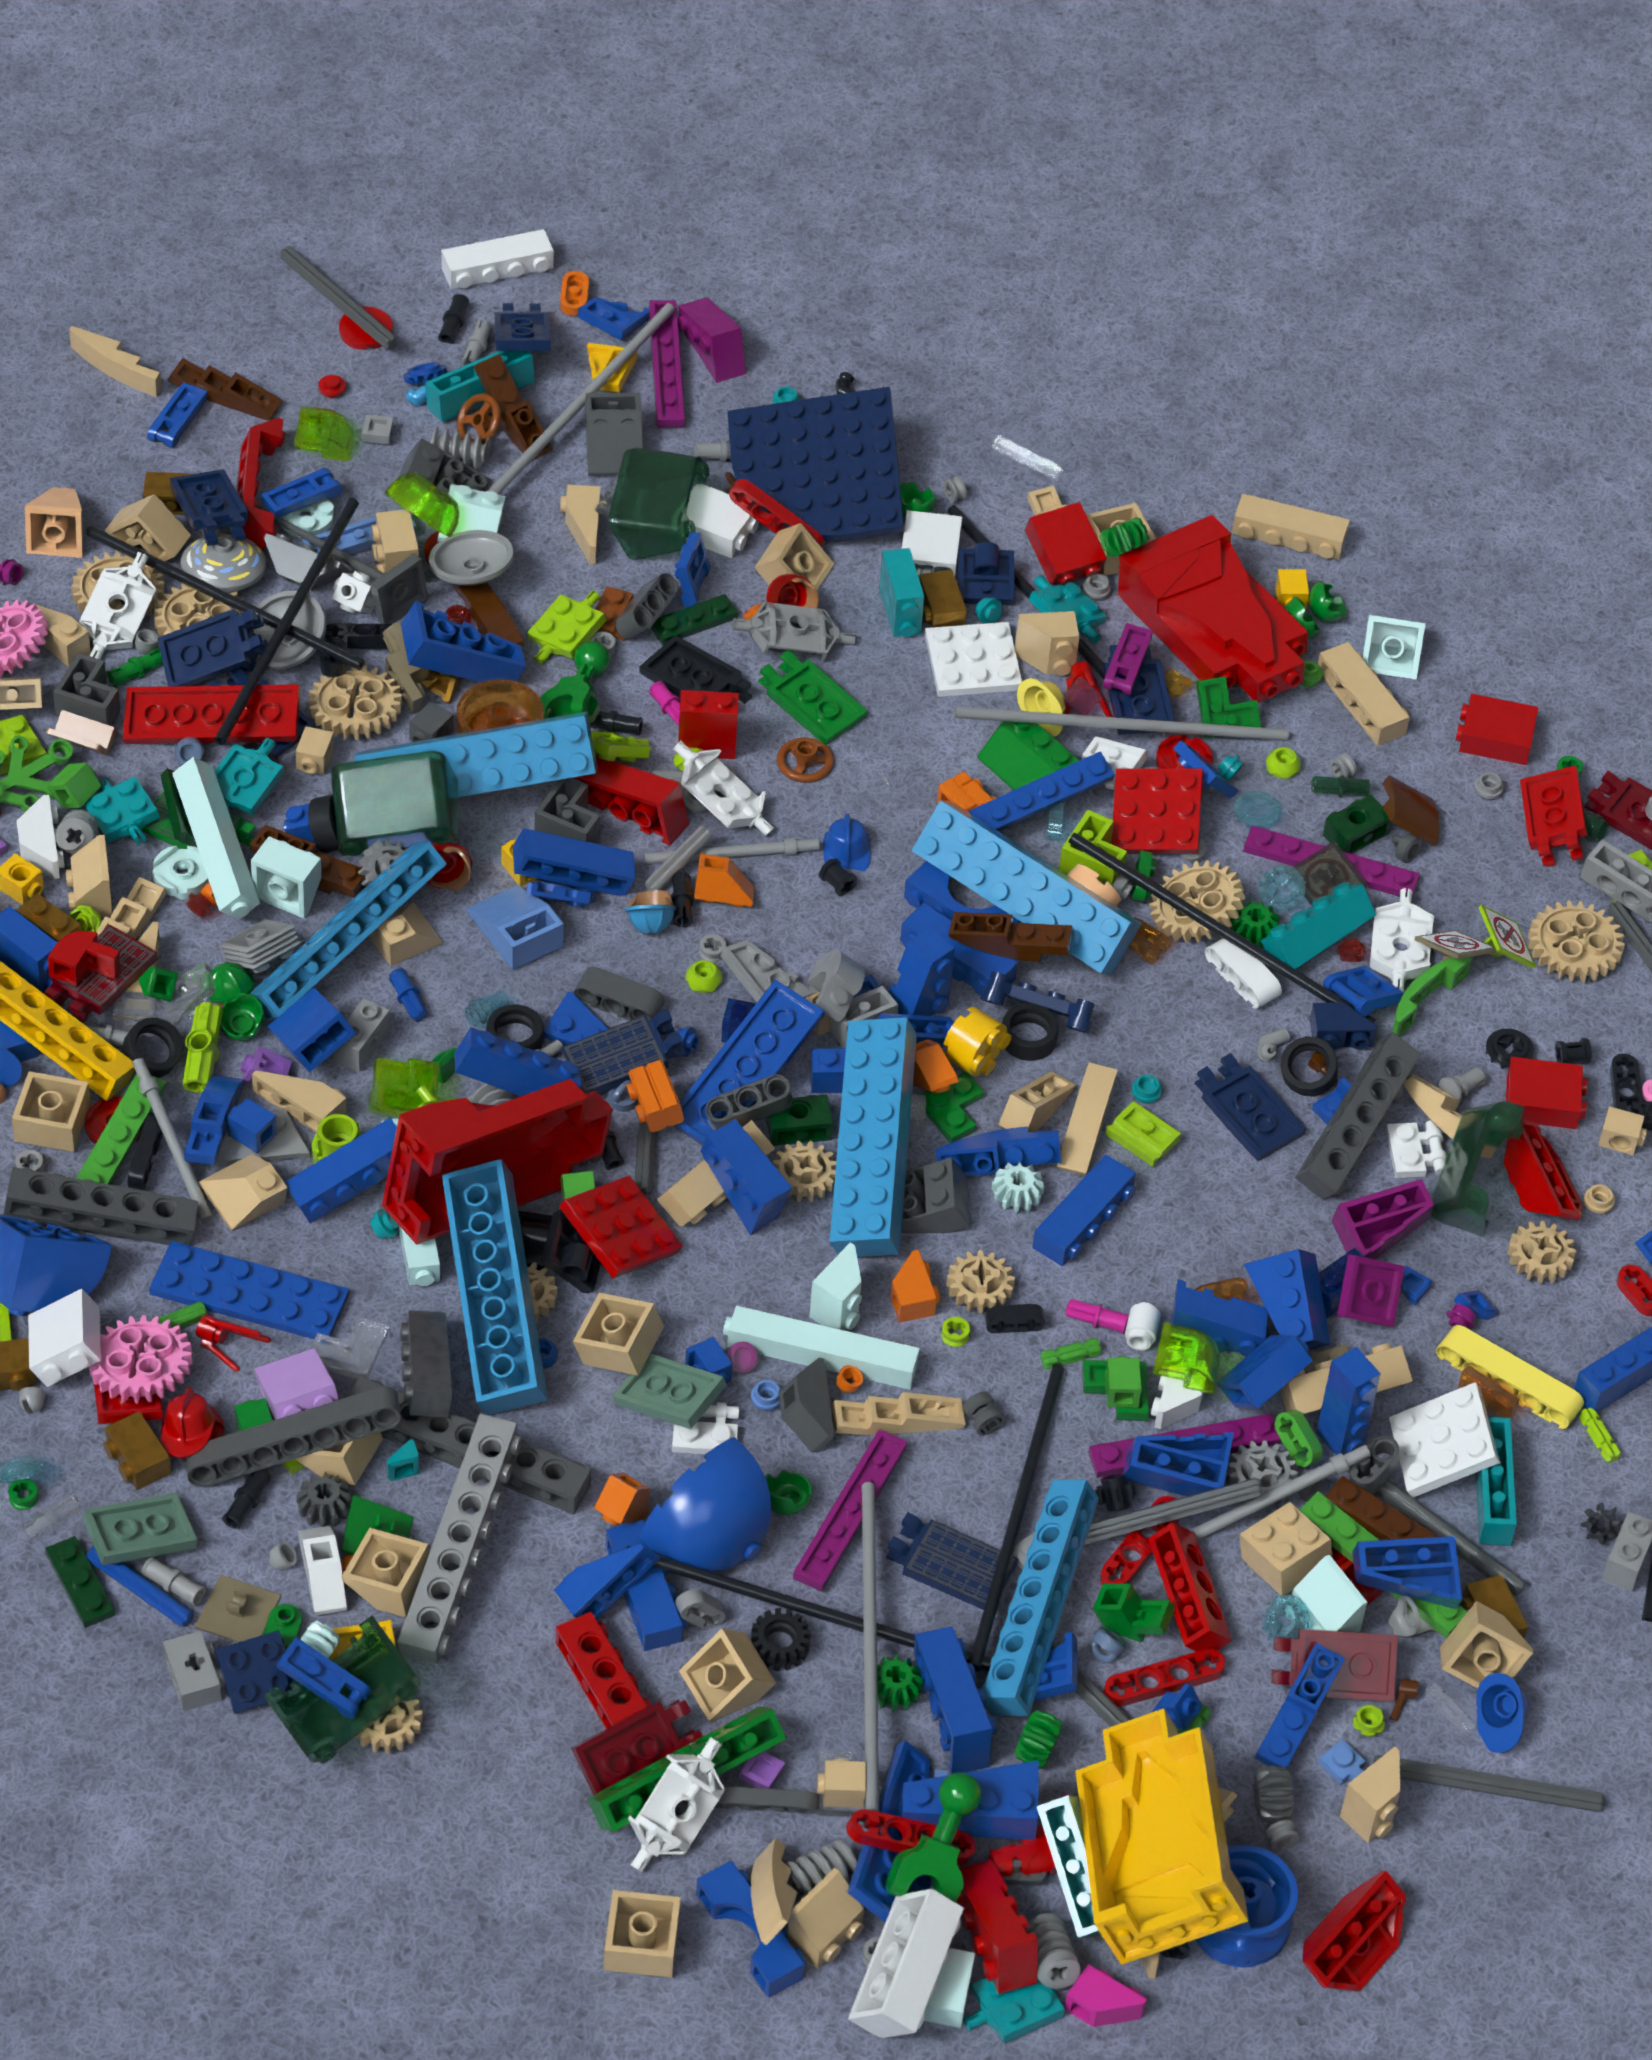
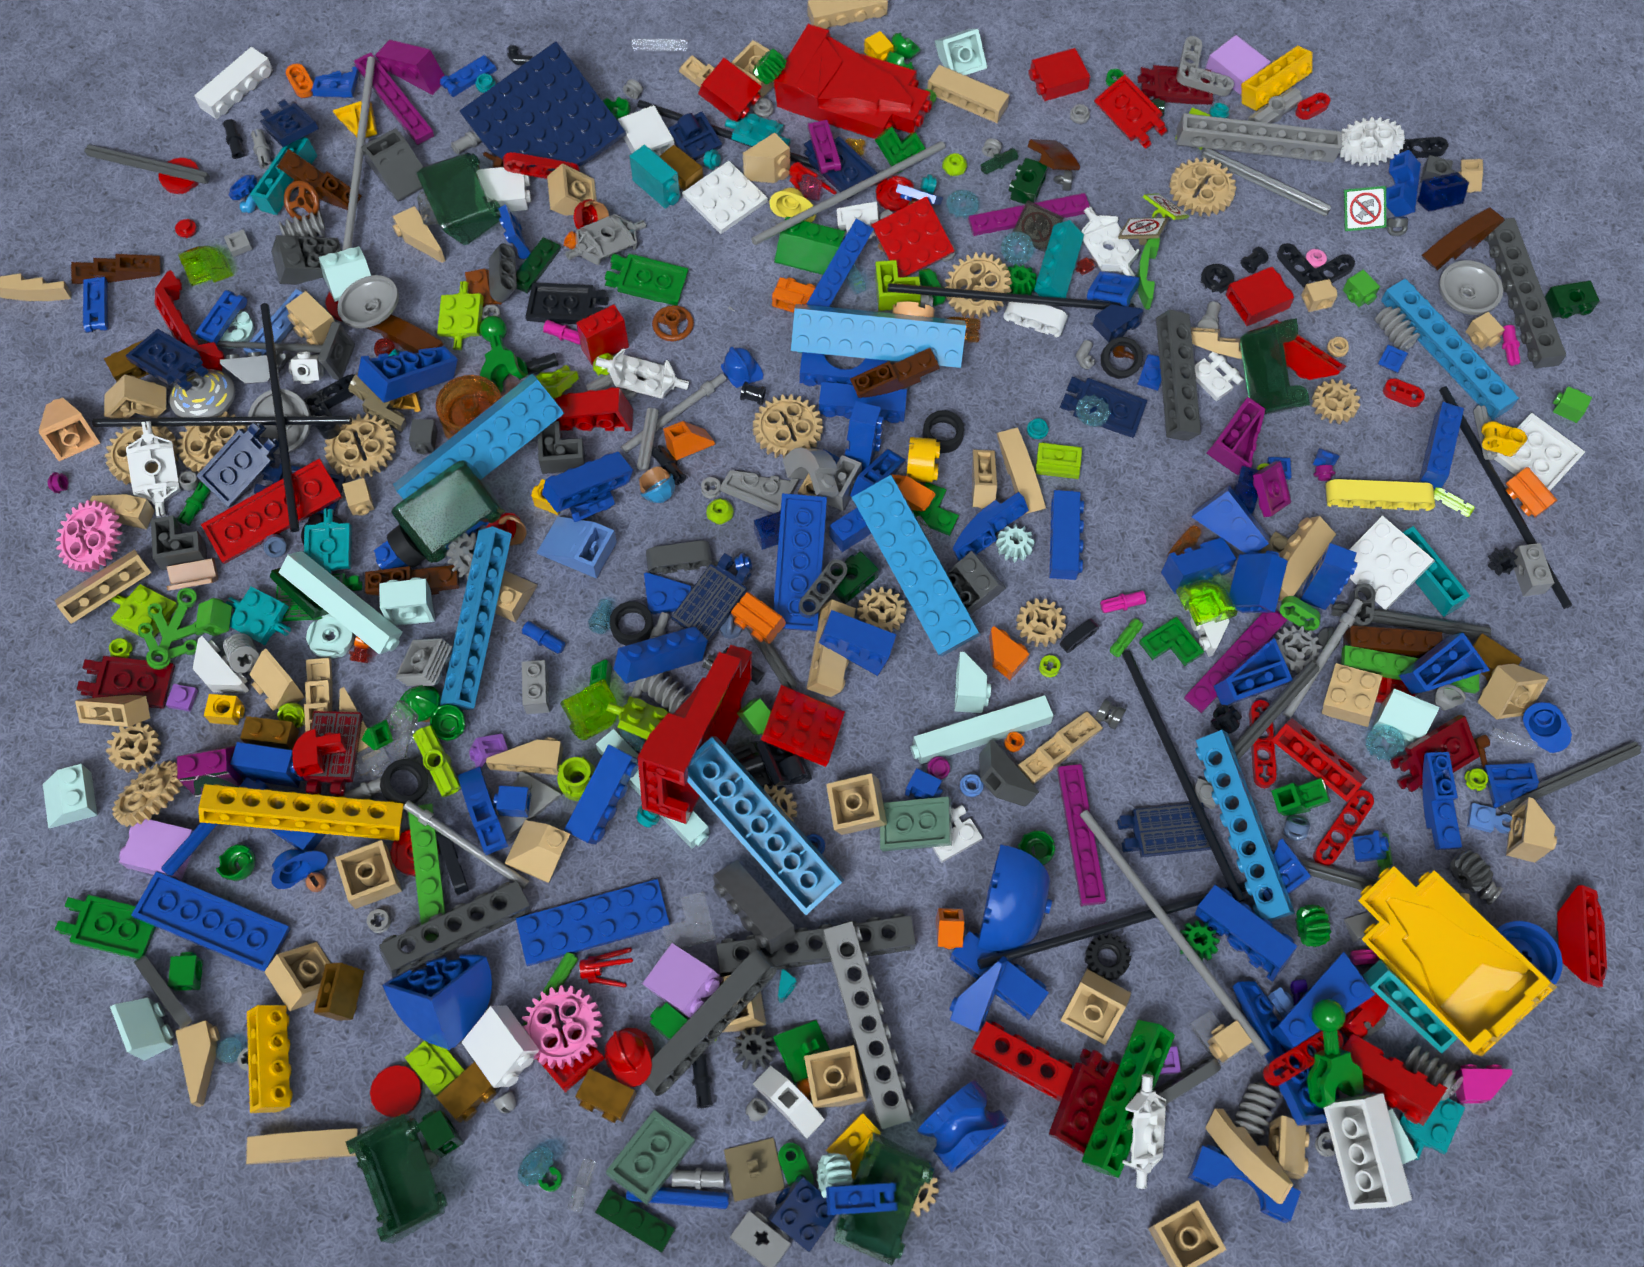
camera: 30 degrees left, 15 degrees up
blue brick [267,988,356,1073] -> none
clear neon green brick [385,472,460,538] -> none
light grey beam [676,1589,726,1629] -> none
dark blue plate [980,971,1095,1034] -> none
bright green brick [1105,1356,1141,1408] -> none
white brick [1125,1302,1161,1351] -> none
clear orange plate [1458,1365,1520,1420] -> none
none -> blue plate [440,55,497,97]
none -> tan gear [753,394,823,459]
none -> blue piece [917,1080,1010,1173]
none -> clear light blue gear [1076,394,1111,427]
none -> blue wing [1484,763,1539,808]

